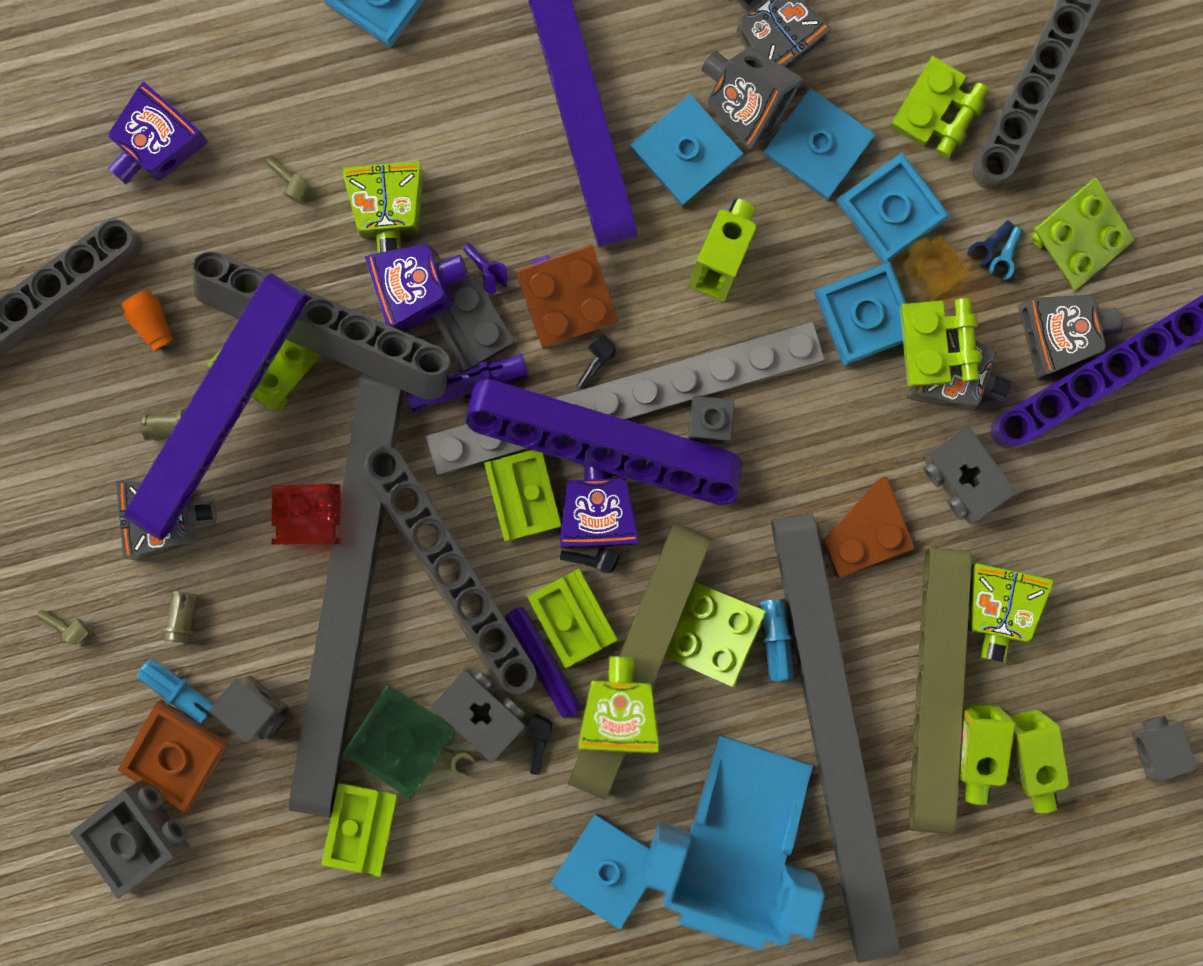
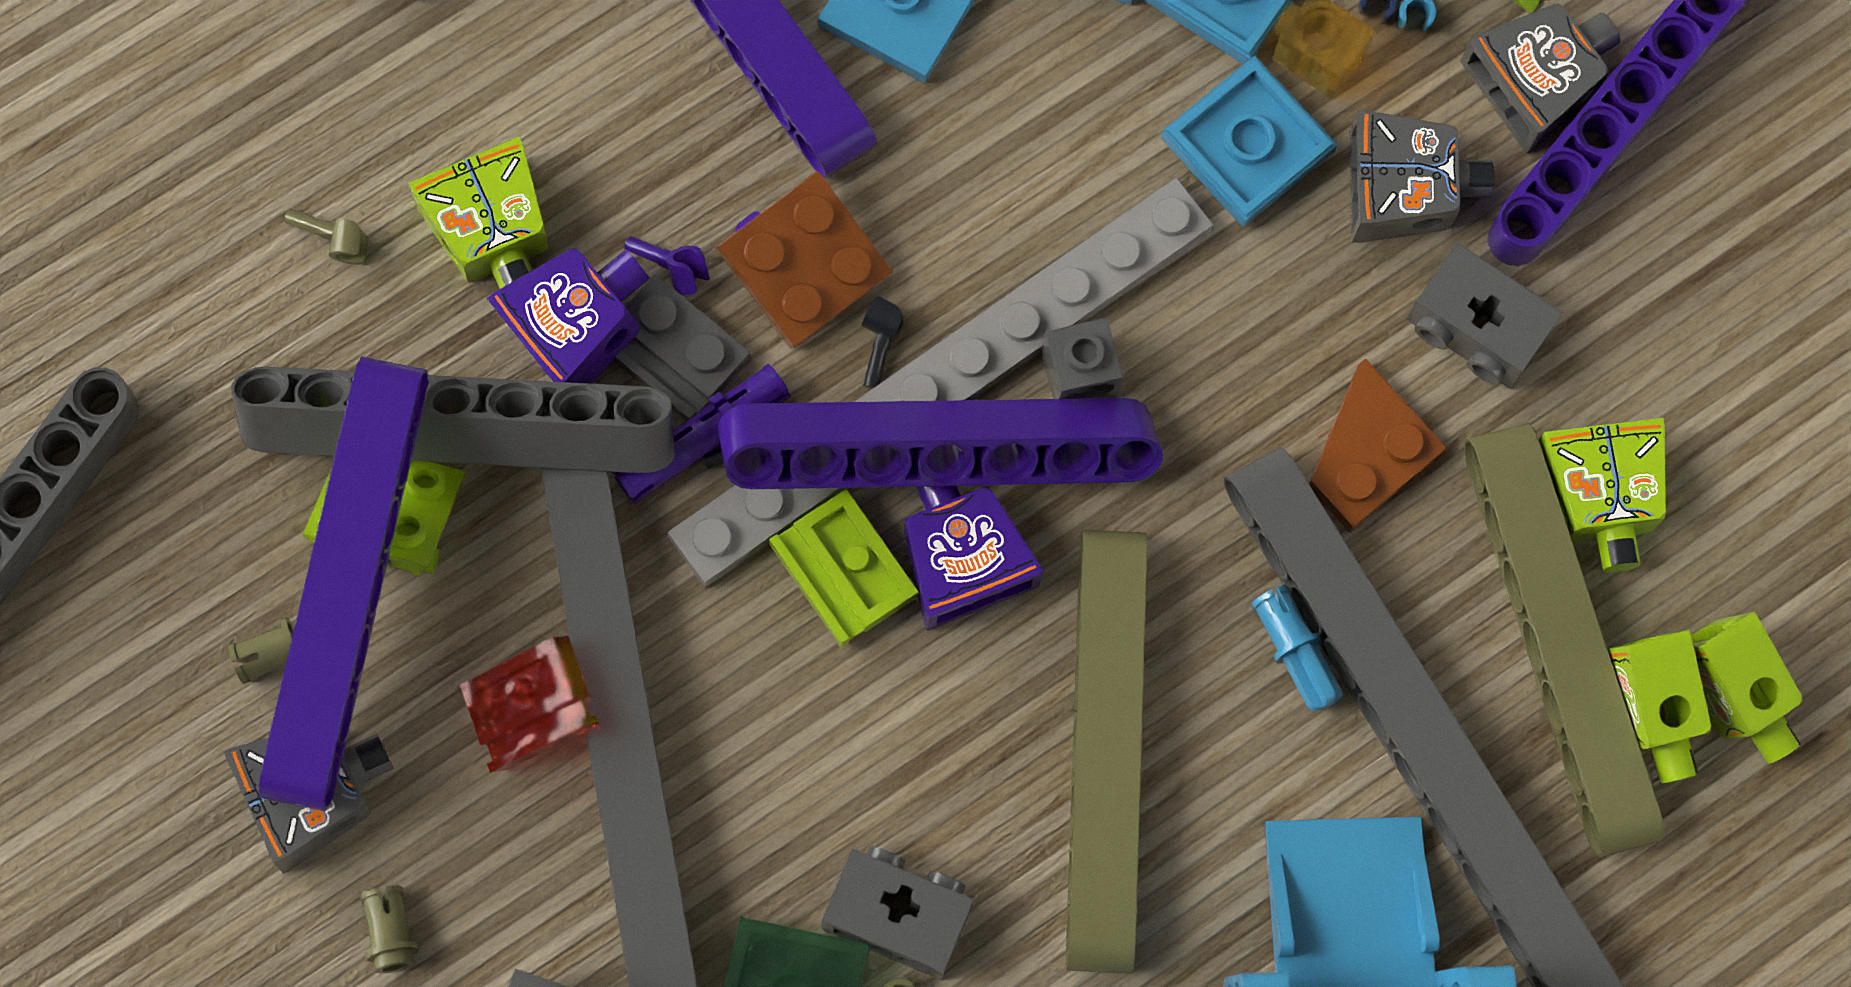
camera: 25 degrees left, 10 degrees down
dark purple torso [107,81,209,185] -> none
orange cone [121,289,175,352] -> none
dark grey beam [362,446,536,694] -> none
dark purple axle [505,607,581,719] -> none
black hand [526,714,552,775] -> none
lime plate [527,568,617,669] -> none
black hand [560,546,620,573] -> none
lime torso [578,656,659,753] -> none
lime hinge [664,582,766,687] -> none
lime torso [688,199,757,302] -> none
lime plate [900,298,982,387] -> none

